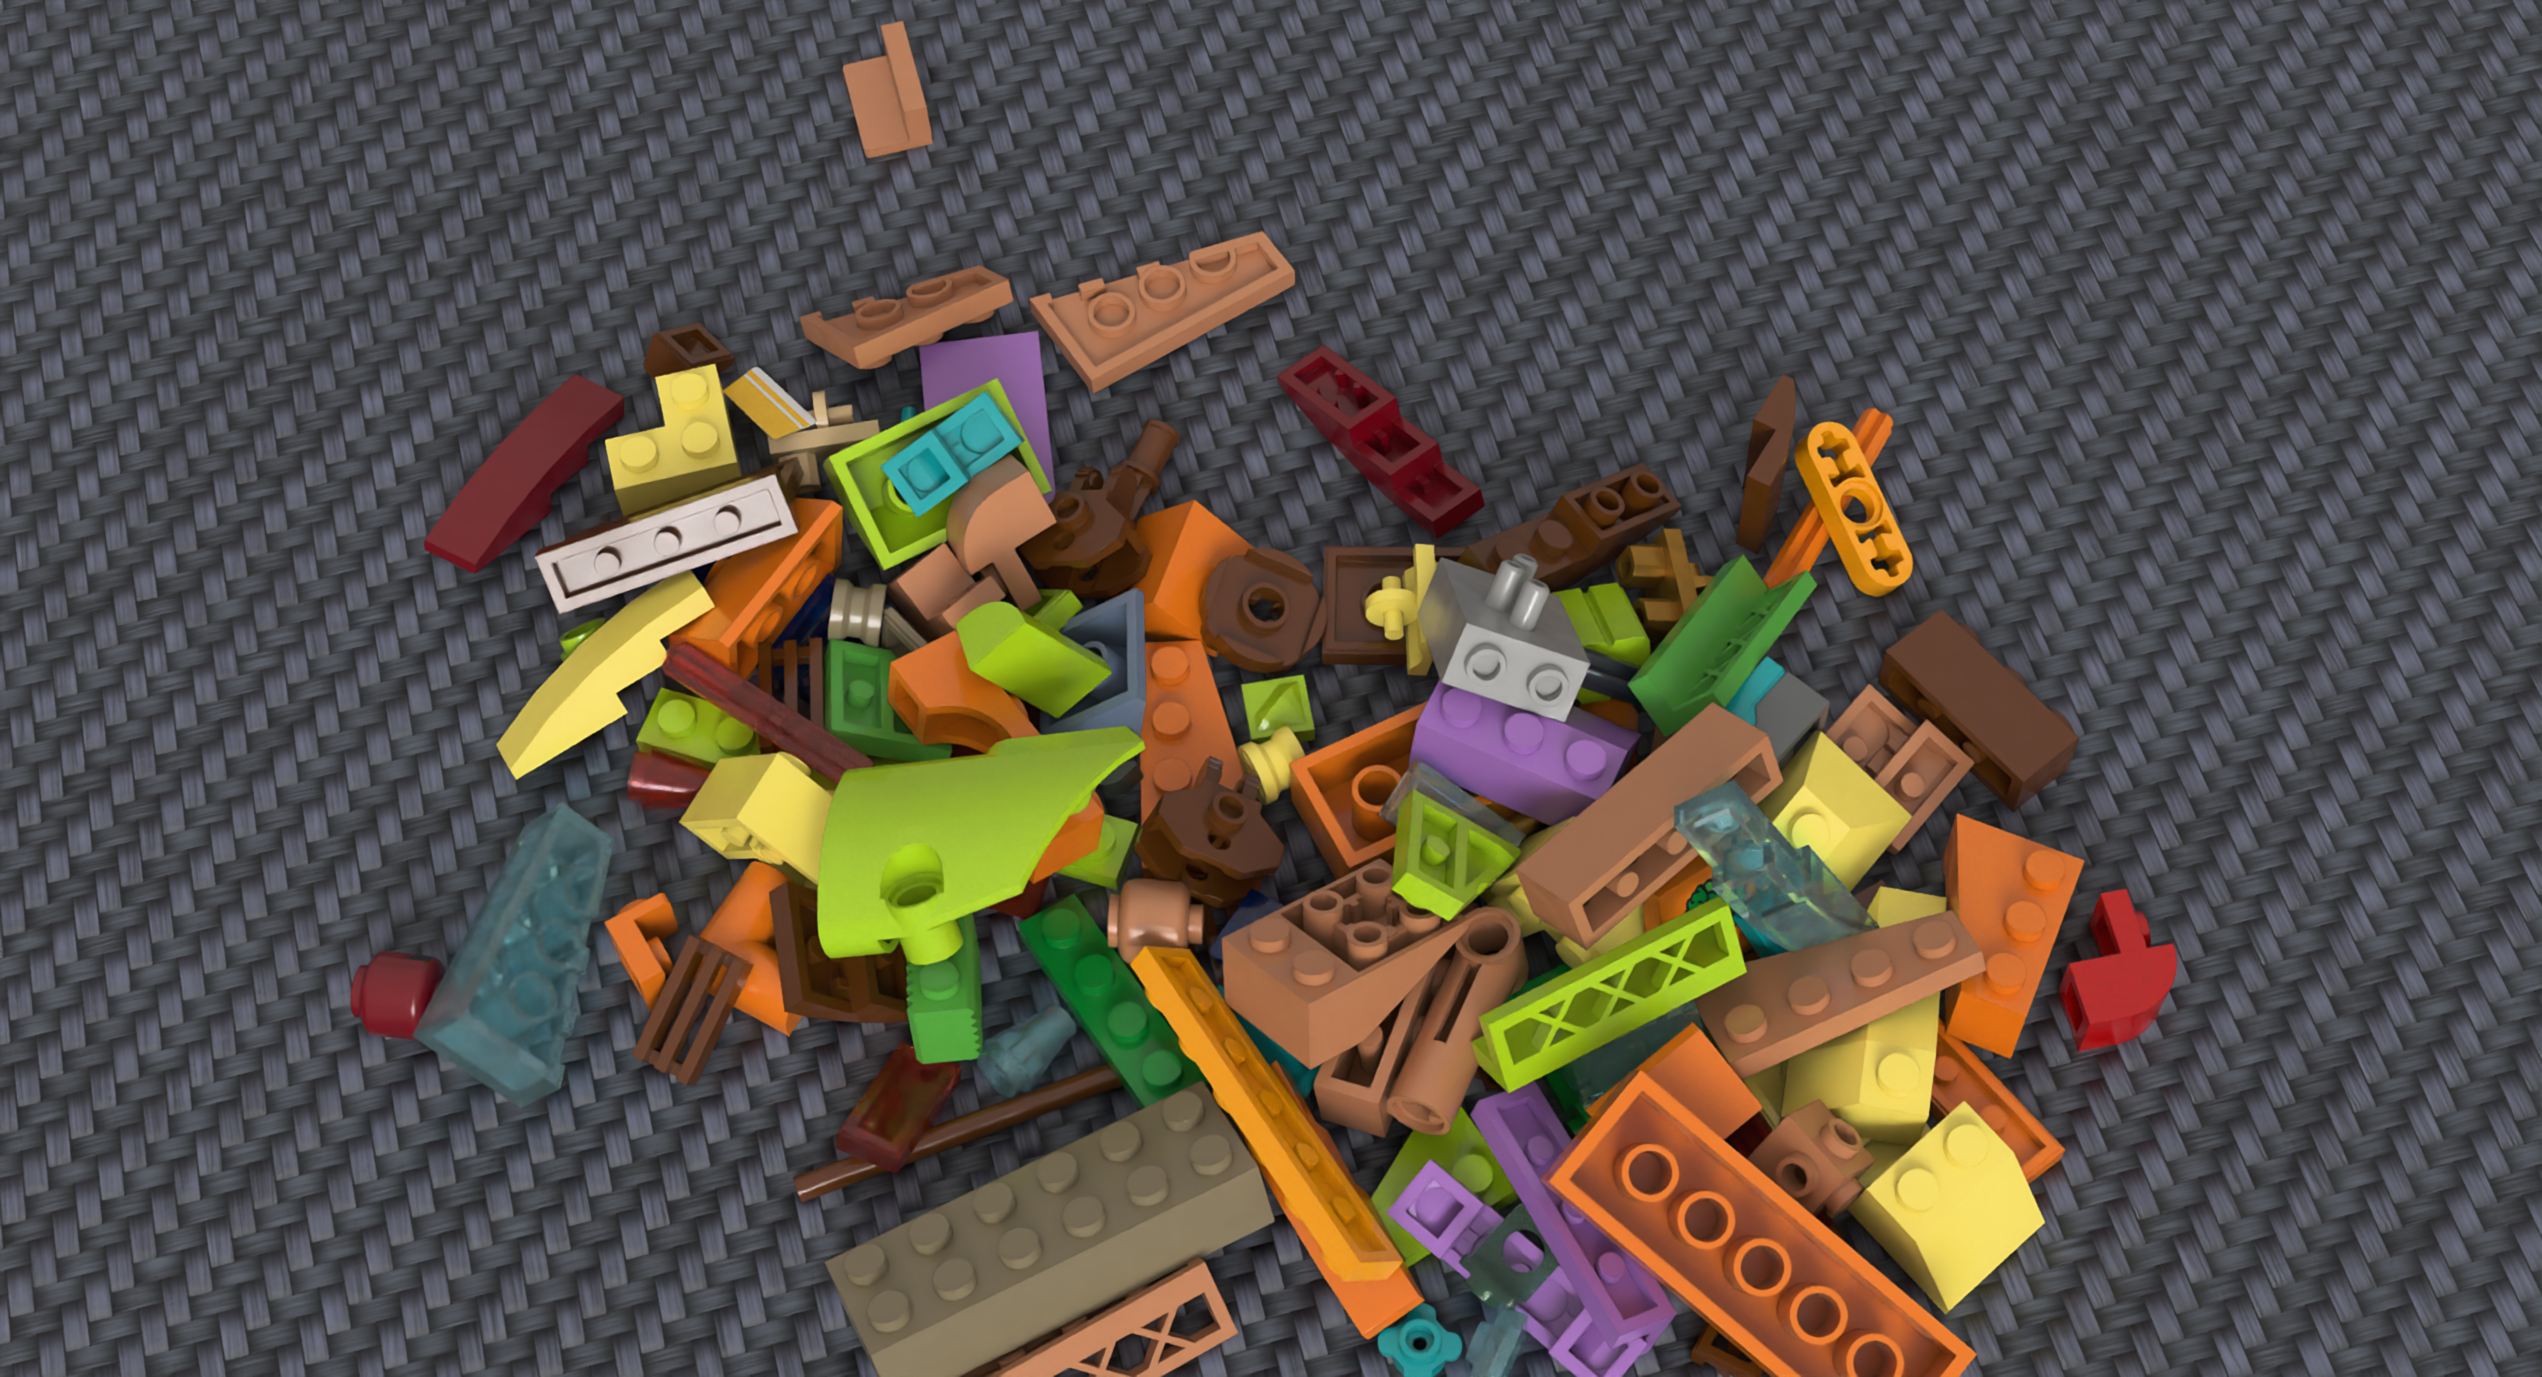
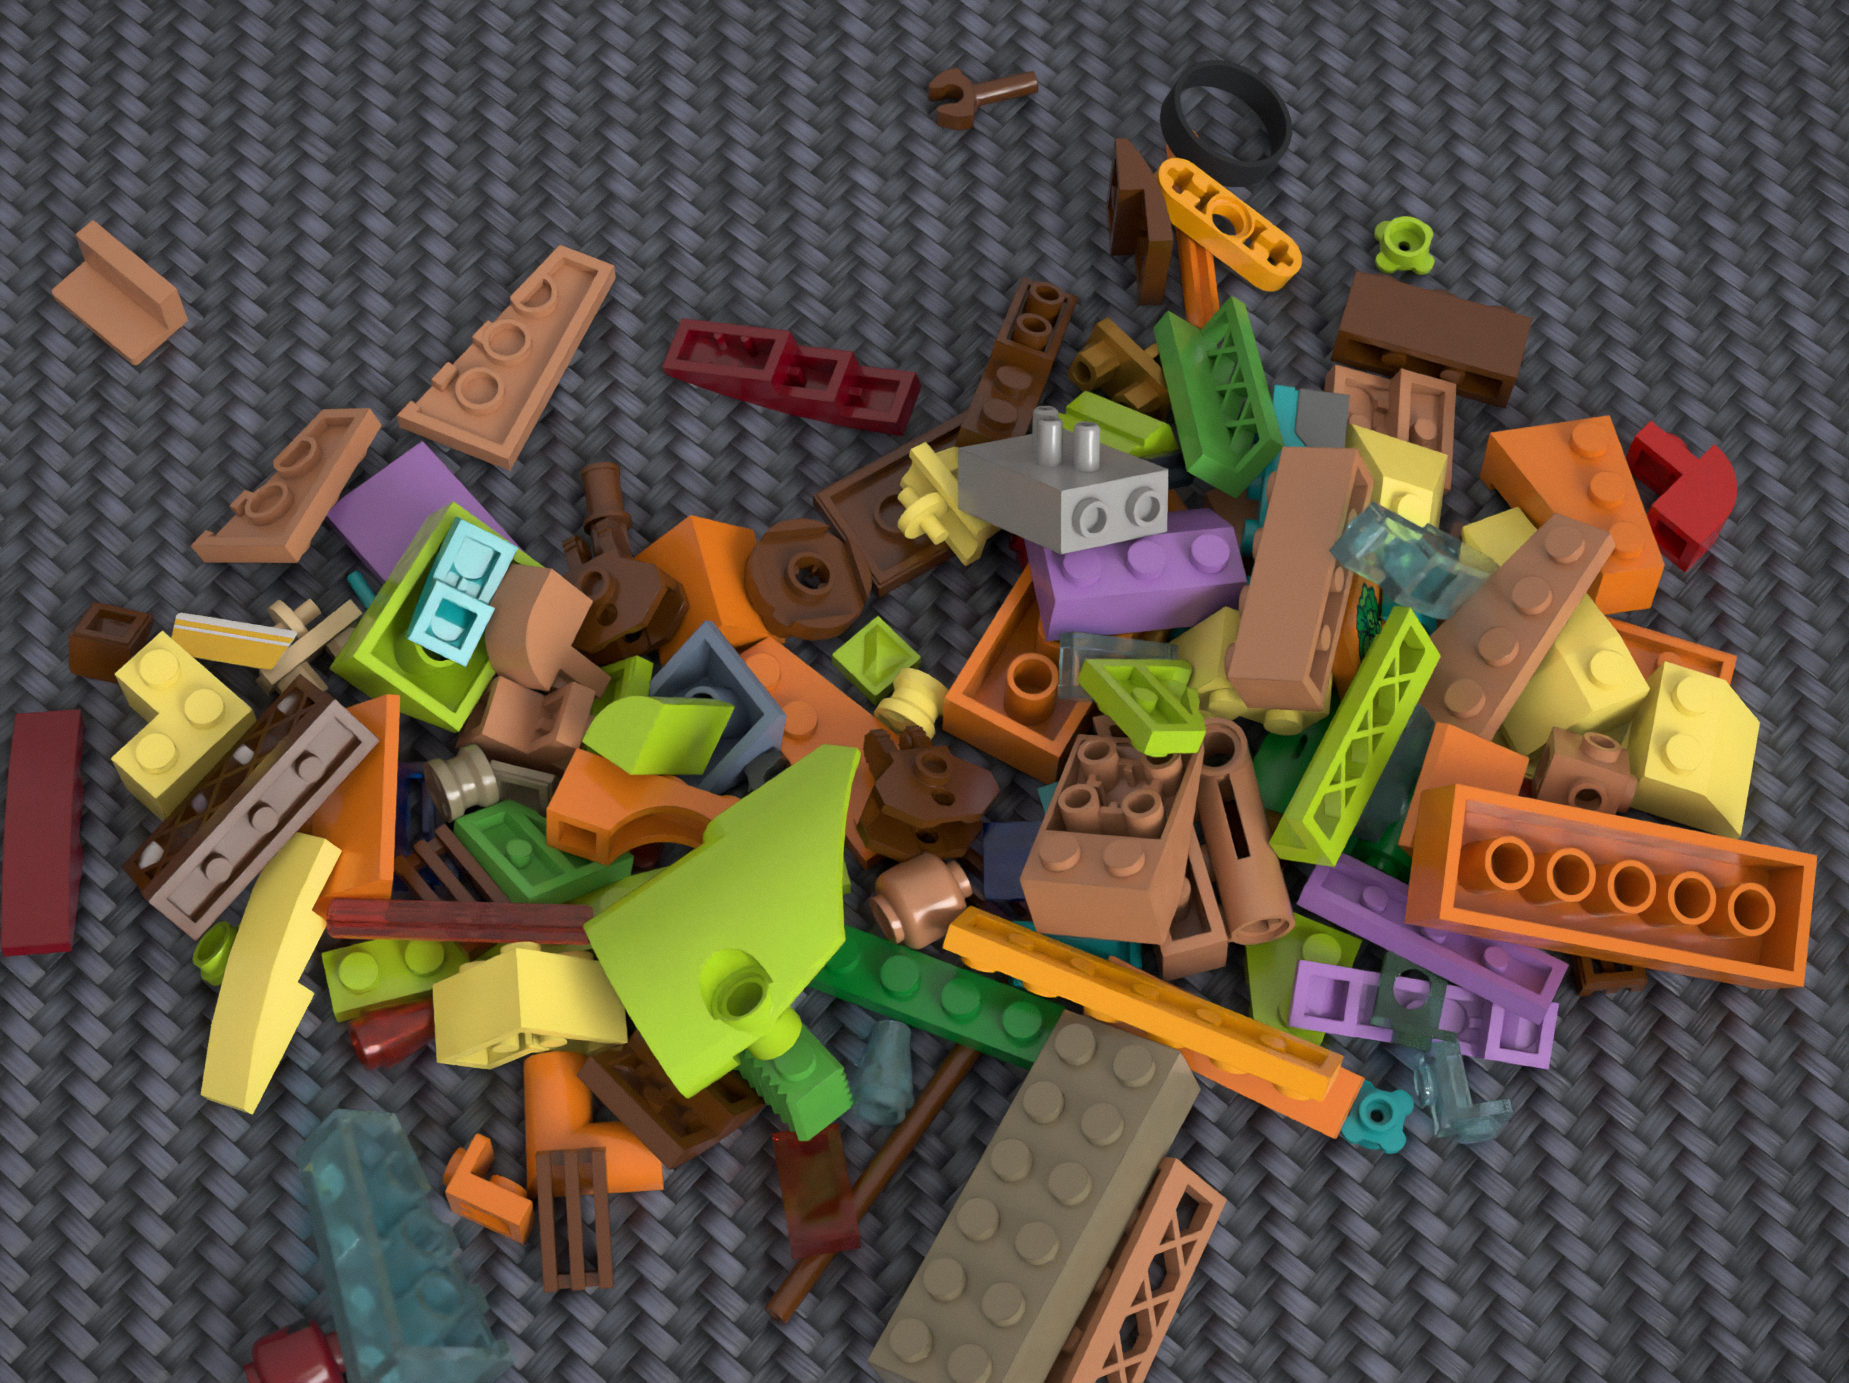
camera: 40 degrees left, 5 degrees up
none -> reddish brown bar [928,68,1038,130]
none -> black tyre [1160,60,1292,187]
none -> lime plate [1374,216,1435,275]

